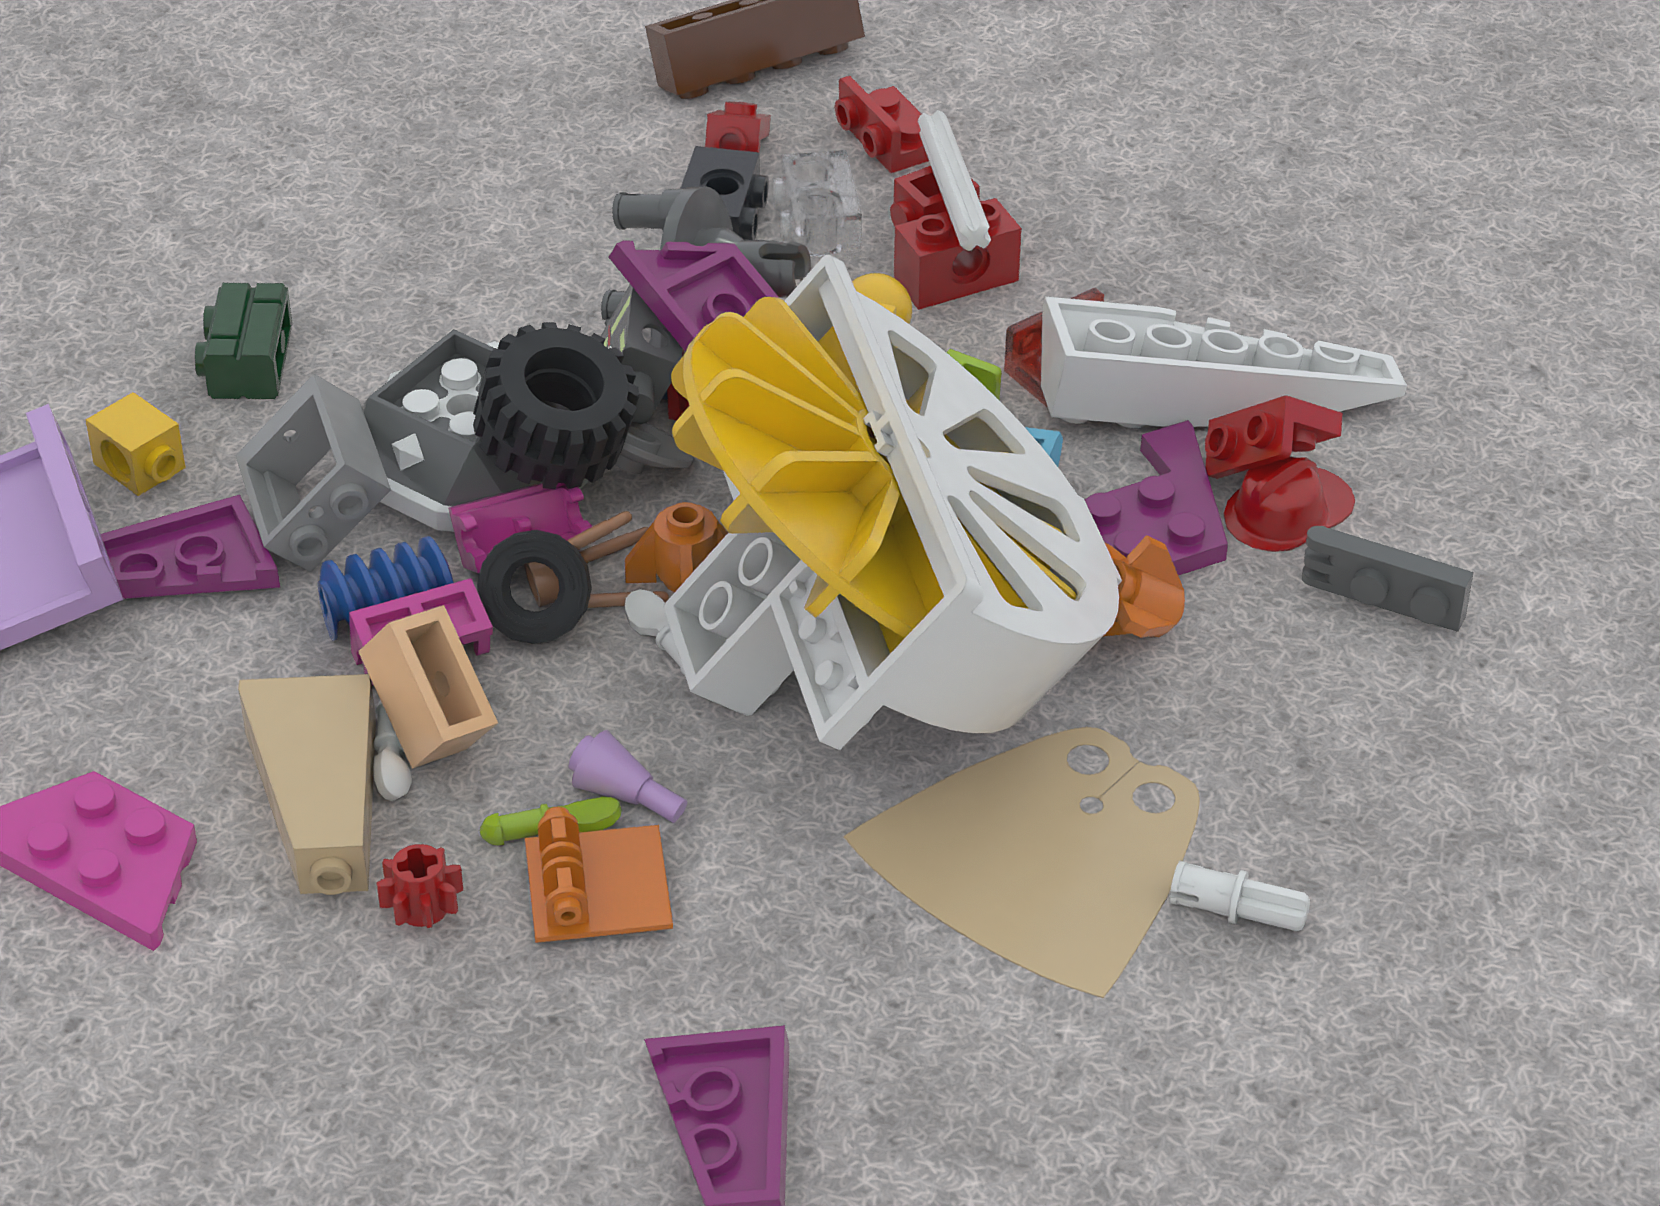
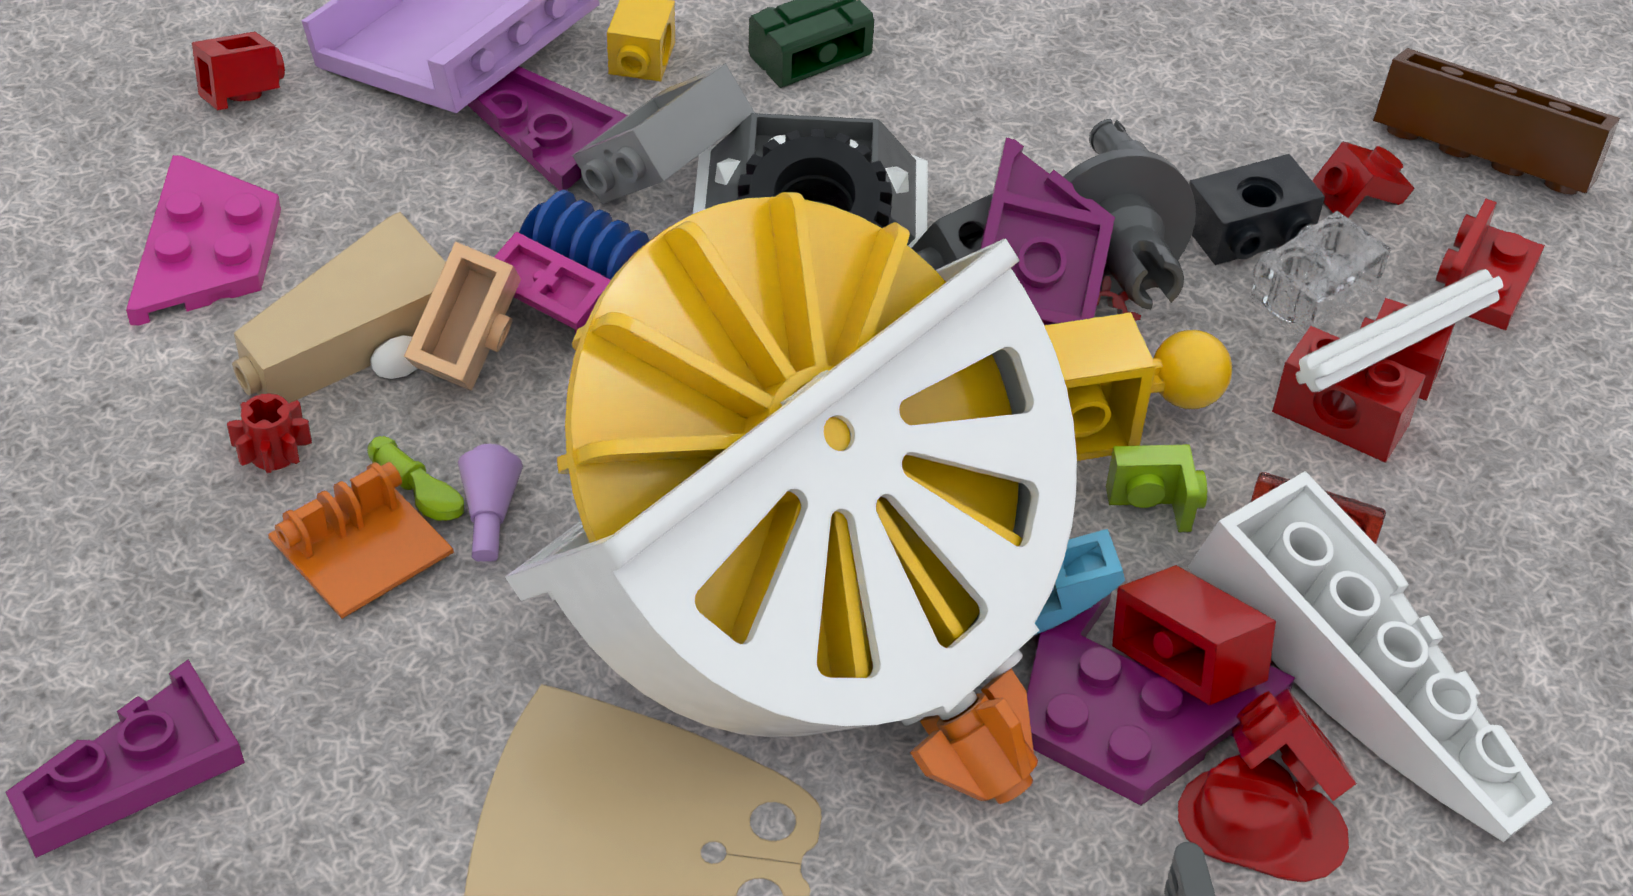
camera: 55 degrees right, 5 degrees up
none -> red brick [1112,565,1276,705]

